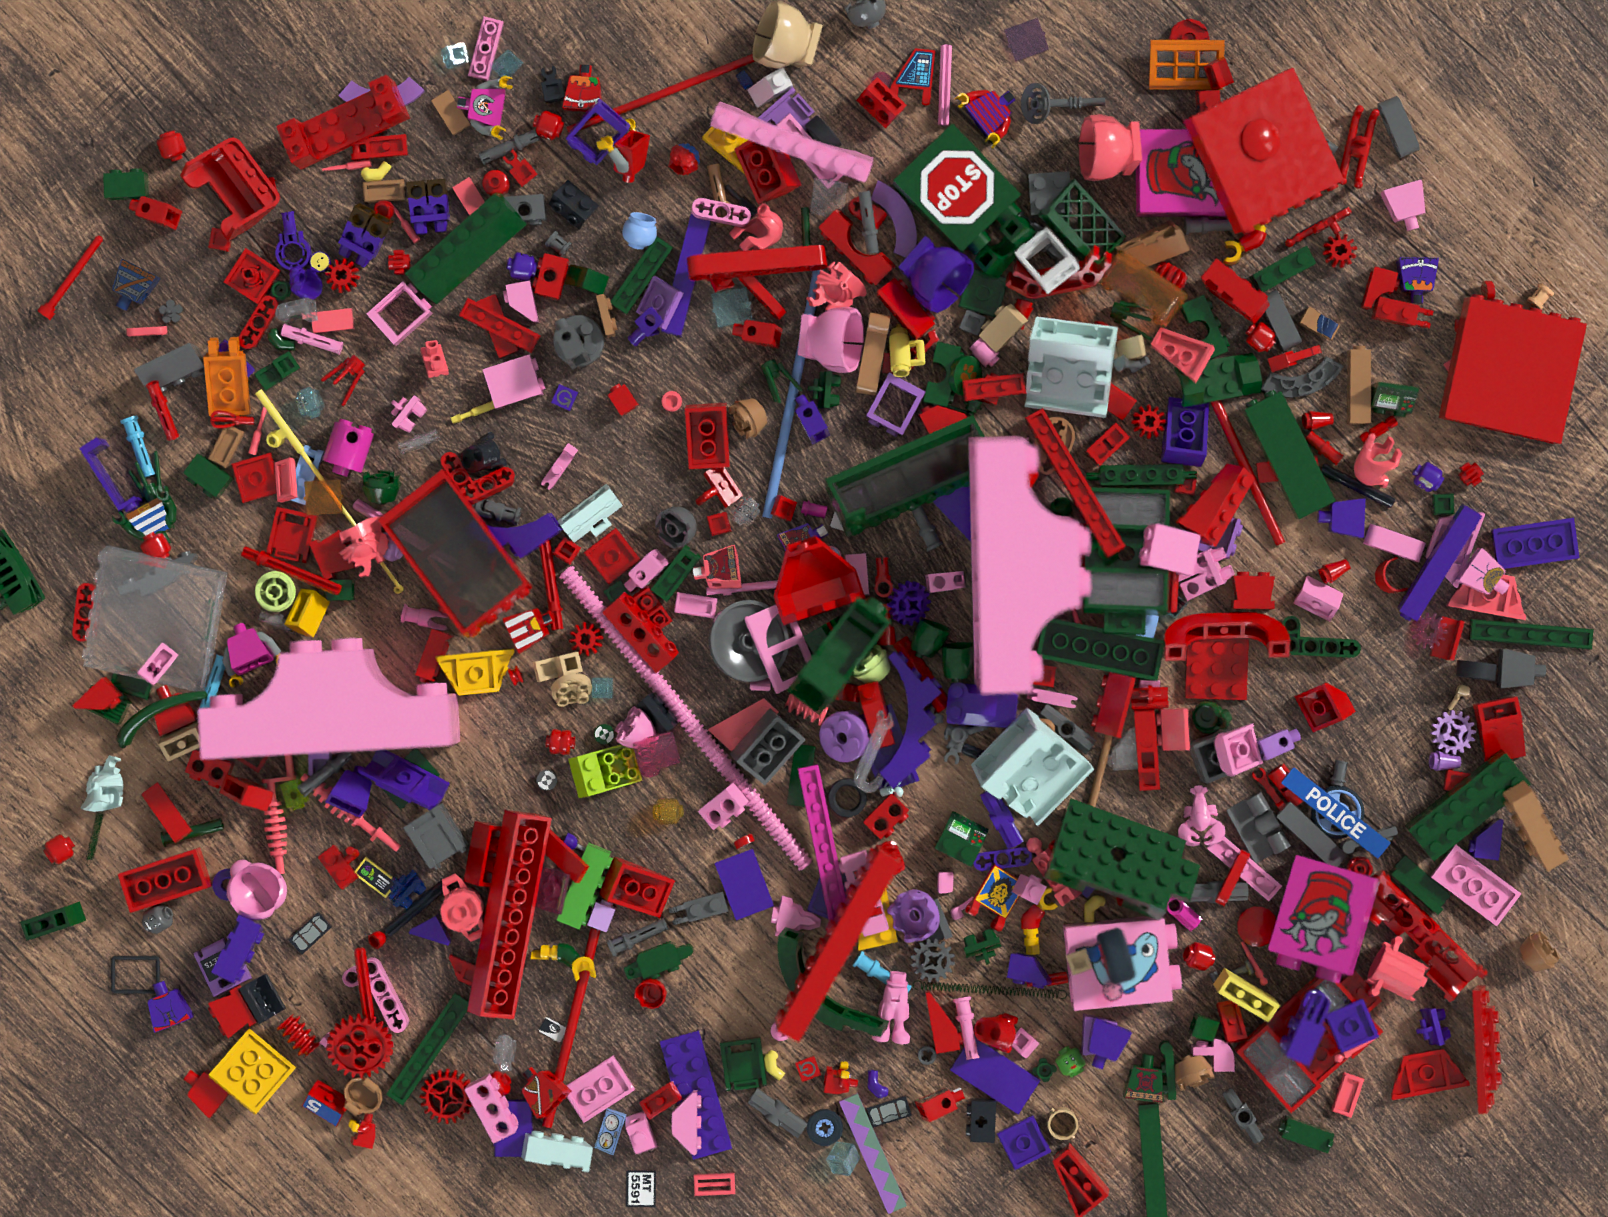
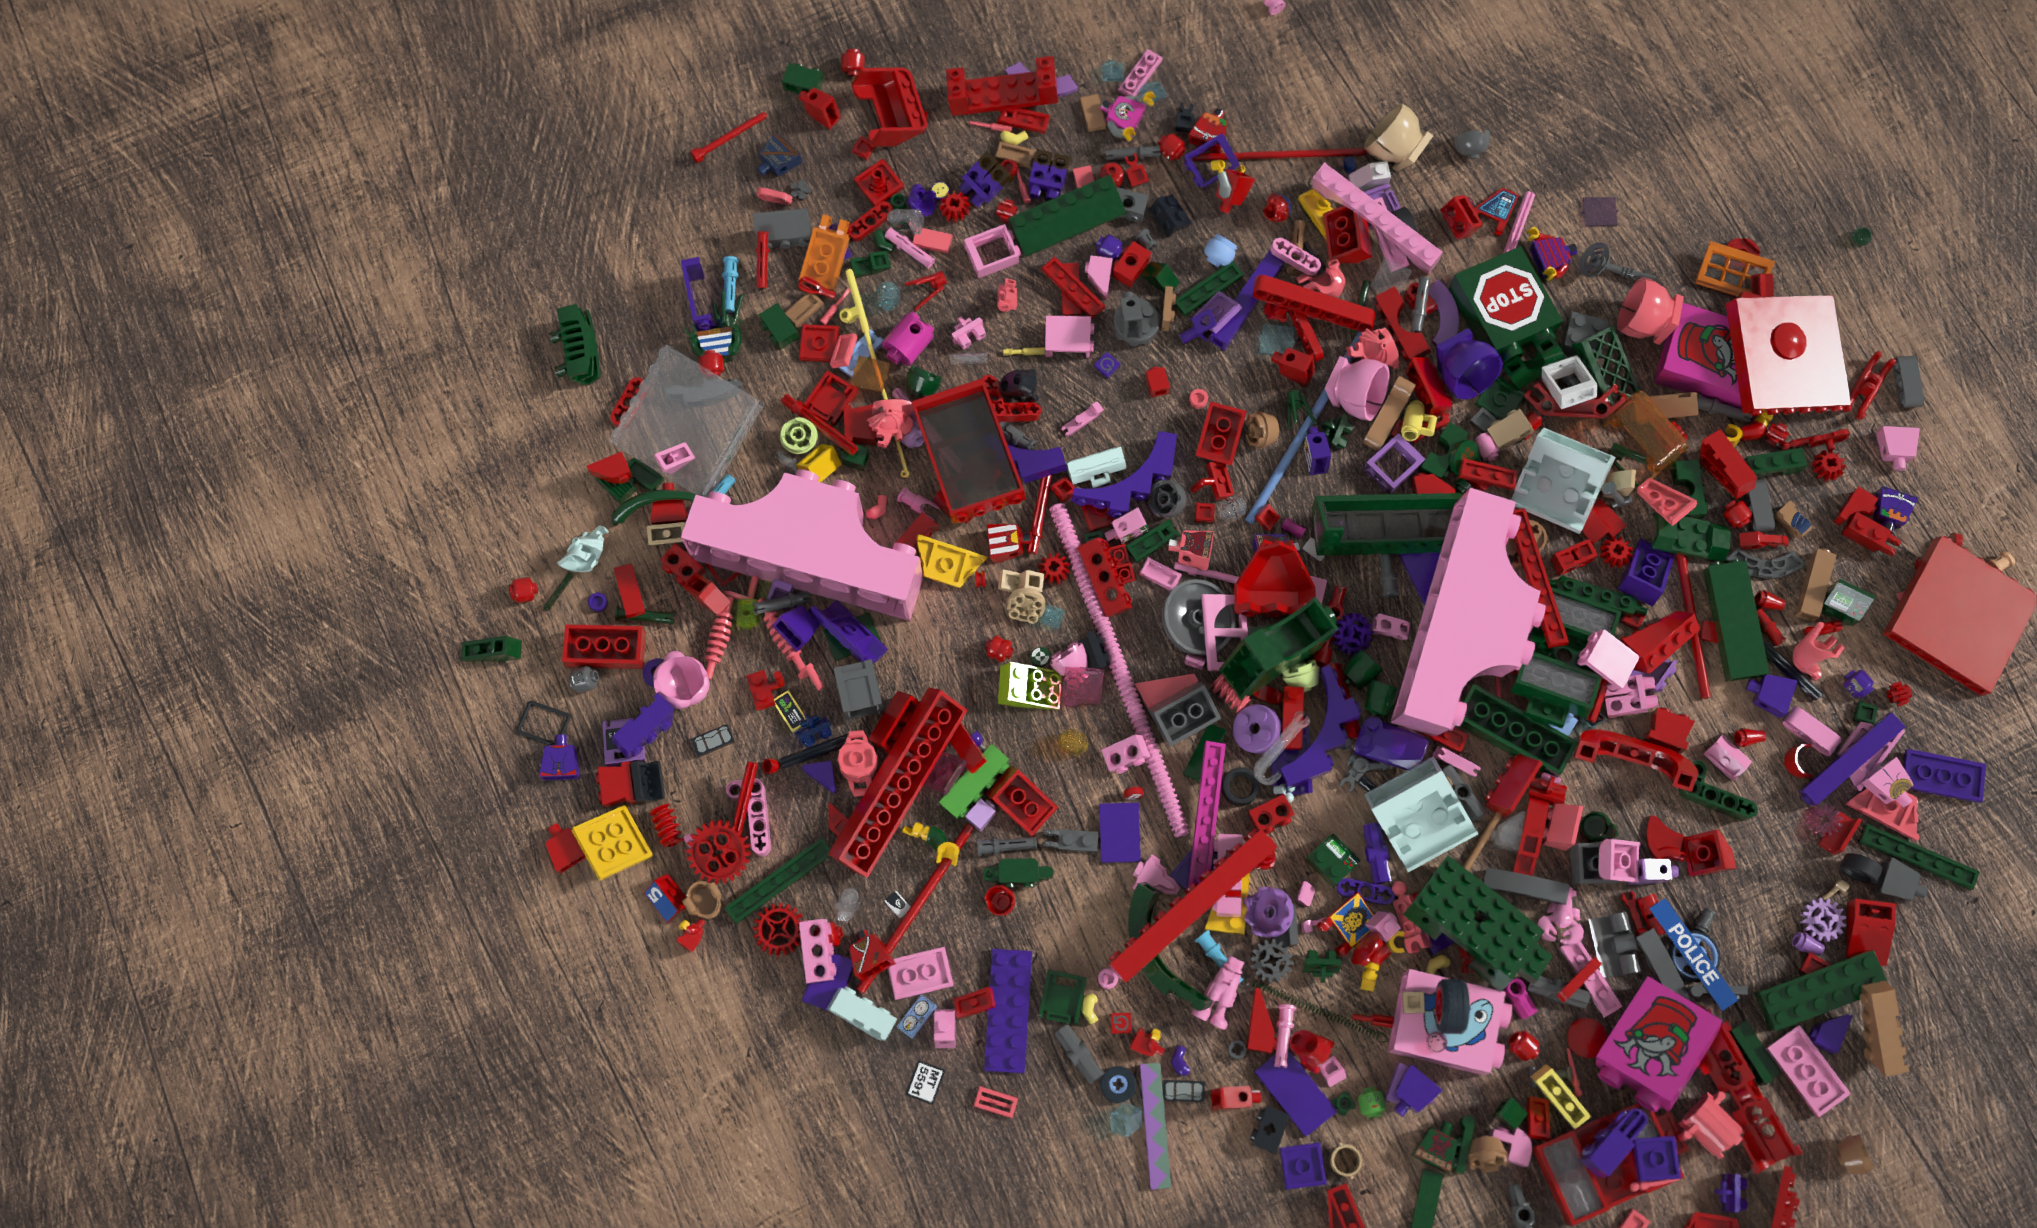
camera: 20 degrees right, 15 degrees down
dark pink torso [222,623,281,688] -> none
dark purple pin [275,211,312,270] -> none
tile [537,770,558,790] -> none
bright pink slope [672,1090,701,1155] -> none
dark purple slope [1007,953,1052,988] -> none
red plate [1185,639,1249,700] -> none
none -> dark purple tile [588,592,608,613]
none -> coral arm [866,495,887,519]
none -> dark purple arch [1071,431,1177,519]
none -> red dish [1351,932,1383,967]
none -> dark grey slope [1484,868,1570,905]
none -> red tile [1593,498,1627,538]
none -> red arm [1646,815,1686,862]
none -> red gear [1765,422,1789,446]

